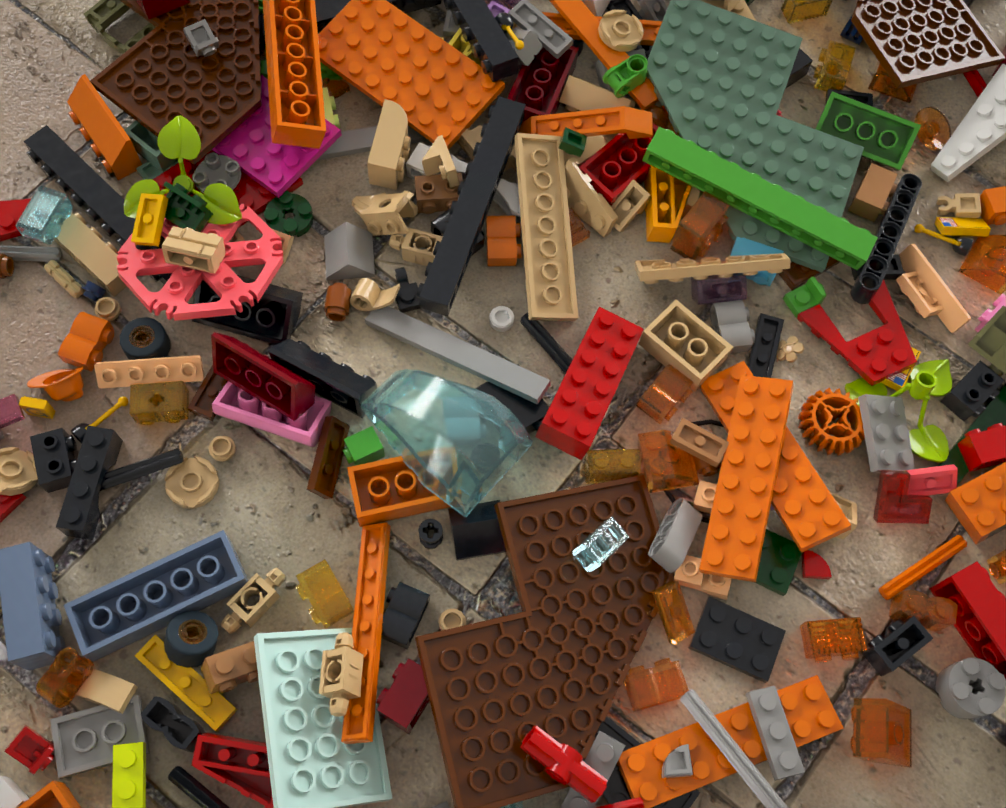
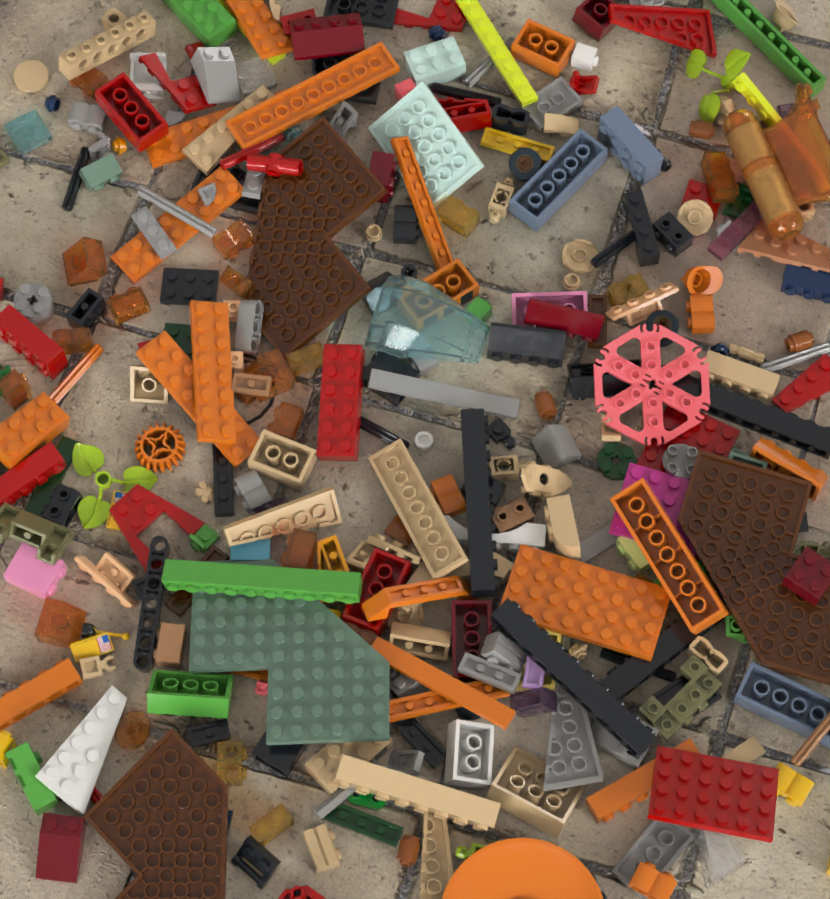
camera: 165 degrees right, 0 degrees up
clear light blue brick [15,185,73,245] -> none
yellow tile [19,396,56,419] -> none
clear orange piece [36,647,94,708] -> none
hinge [71,396,129,444] -> none
tan plate [95,297,121,321] -> none
lime plant [124,116,242,225] -> none
yellow plate [131,193,169,247] -> none
tan brick [162,226,226,274] -> none
dark green bracket [163,181,213,232] -> none
light grey bracket [183,19,219,57] -> none
medium nougat brick [201,641,259,695] -> none
reddish brown plate [307,416,350,499] -> none
tan piece [319,632,364,717] -> none
tan panel [350,278,401,311] -> none
tan slope [422,135,460,188] -> none
hinge [495,12,524,50] -> none
dark green plate [559,127,587,157] -> none
clear light blue slope [572,516,629,572] -> none
tan tile [598,10,644,52] -> none
bright green piece [602,54,648,98] -> none
light grey plate [858,394,915,473] -> none
clear red plate [873,470,933,524] -> none
coral hinge [880,464,958,498] -> none

